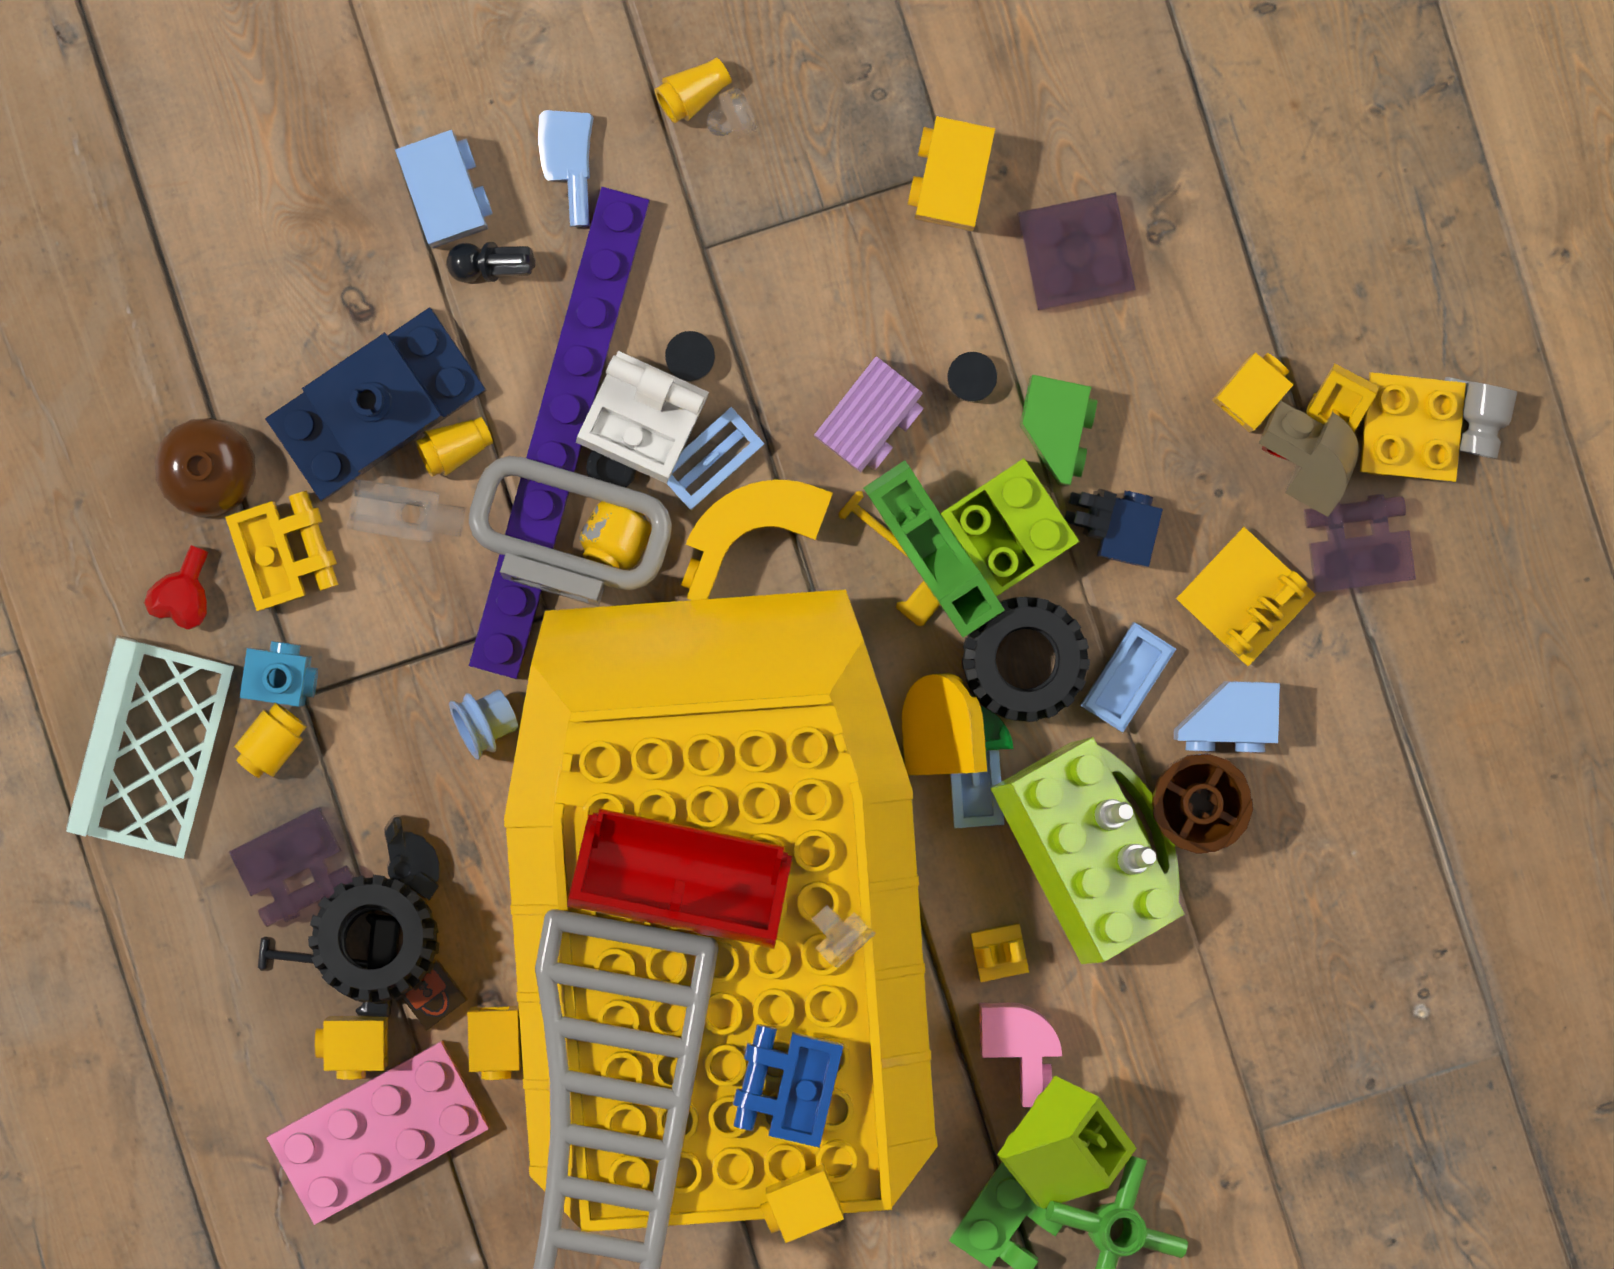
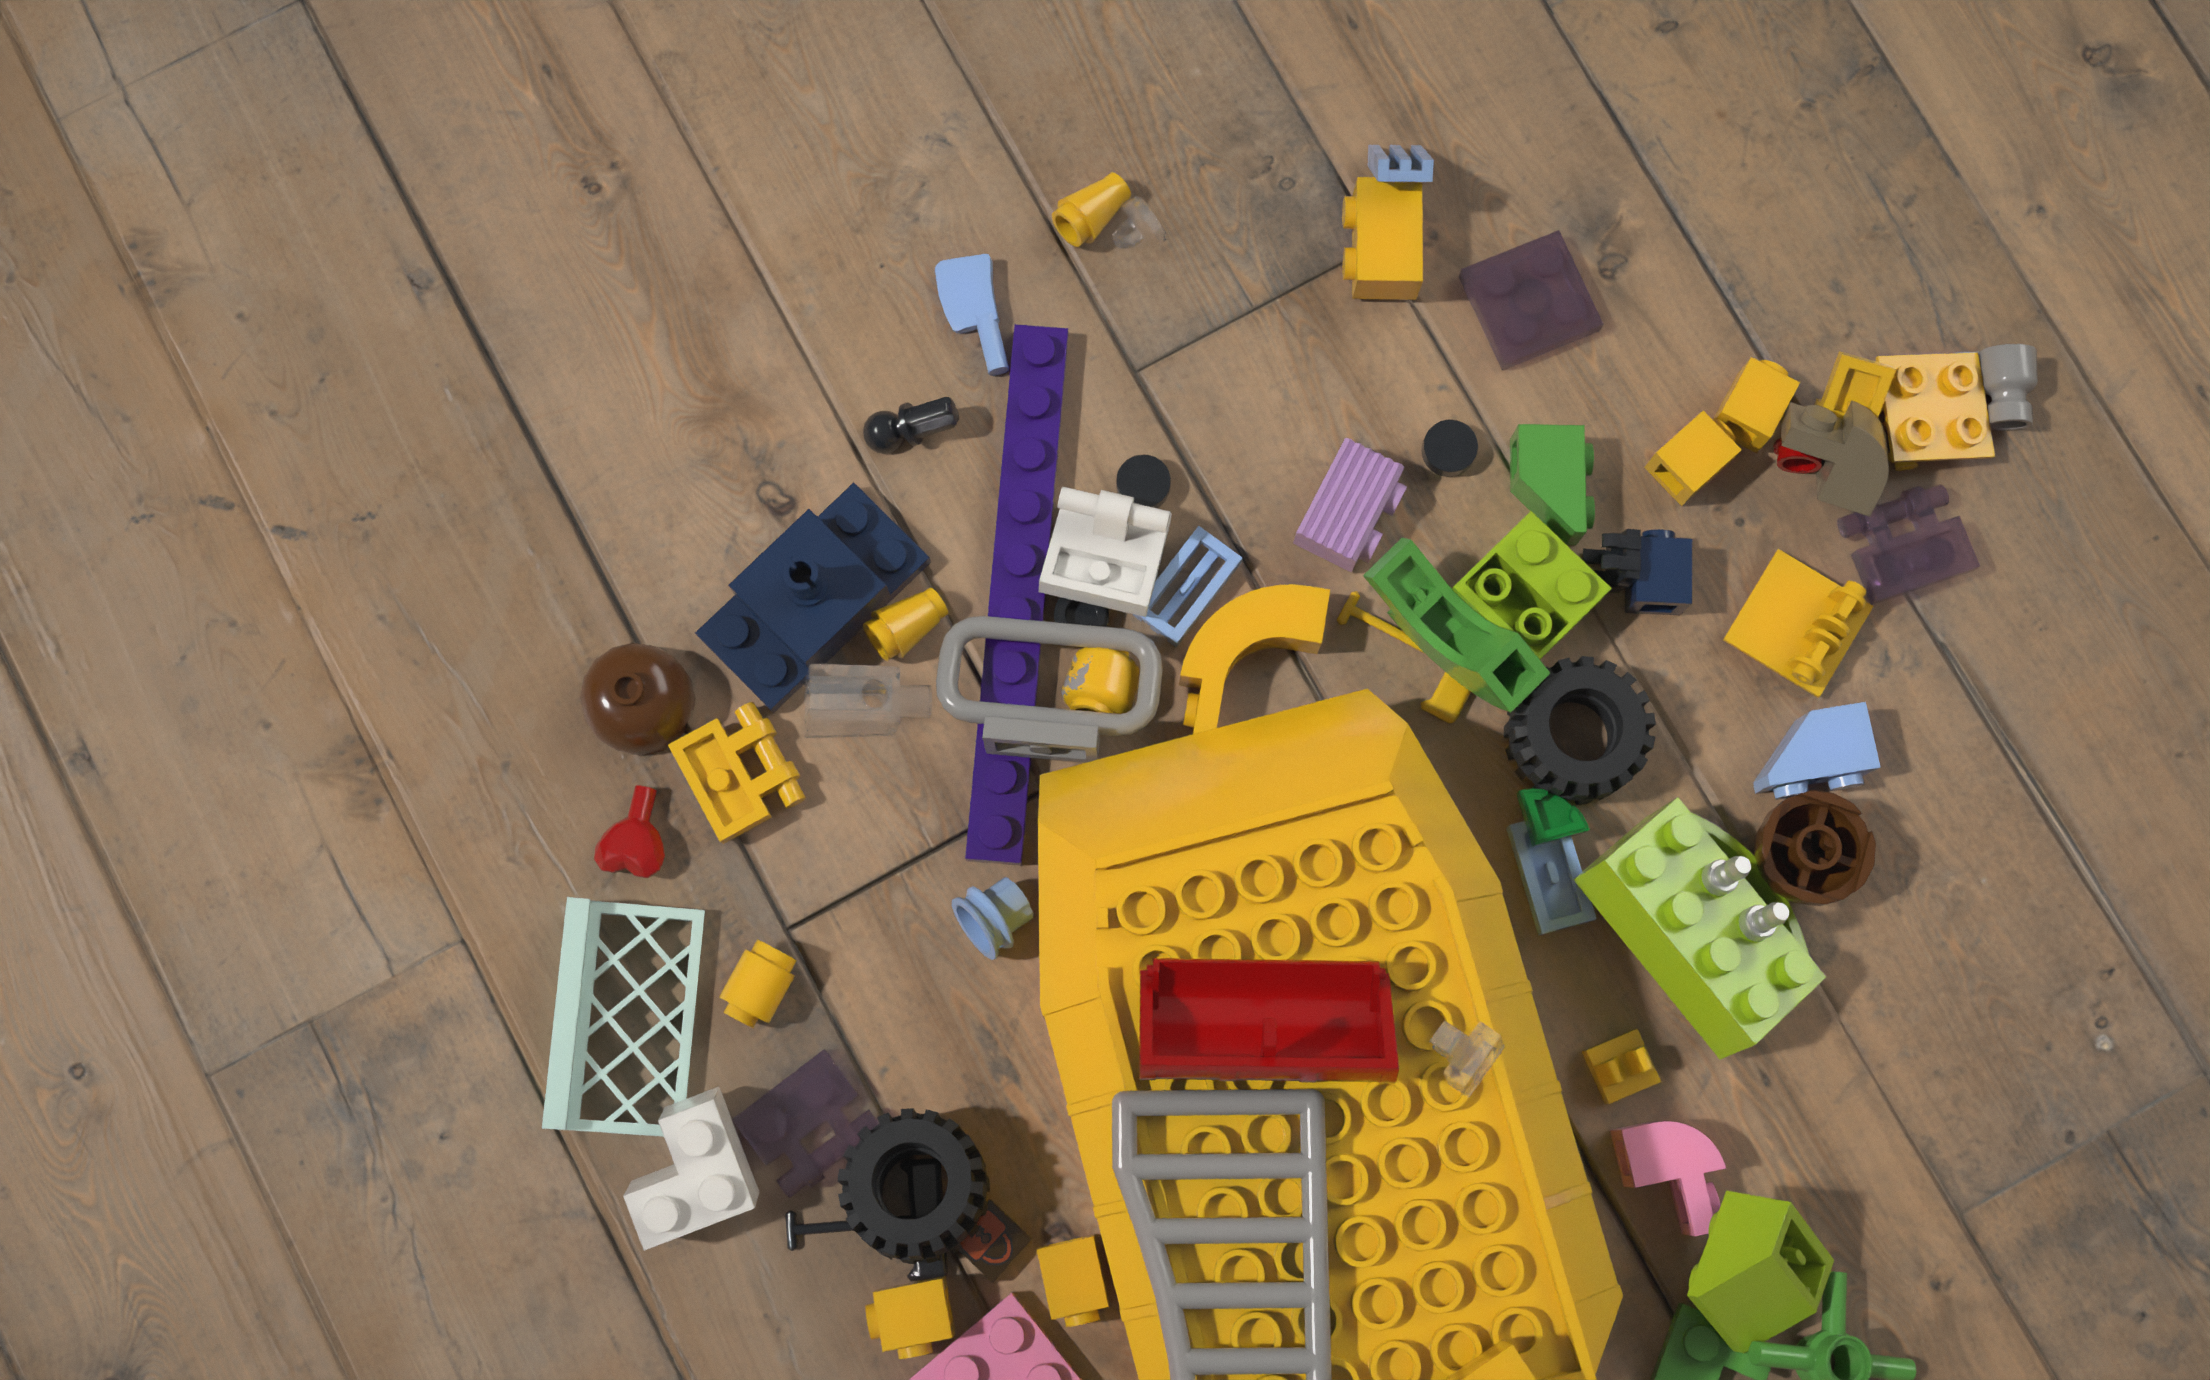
camera: 10 degrees left, 10 degrees down
dark azure brick [239,641,318,707] -> none
black piece [384,815,440,900] -> none
light blue brick [395,130,493,249] -> none
blue plate [733,1024,843,1148] -> none
yellow tile [902,673,987,775] -> none
light blue tile [1080,622,1176,732] -> none
none -> white brick [623,1087,759,1251]
none -> light blue tile [1367,145,1434,182]
none -> yellow brick [1644,410,1742,506]

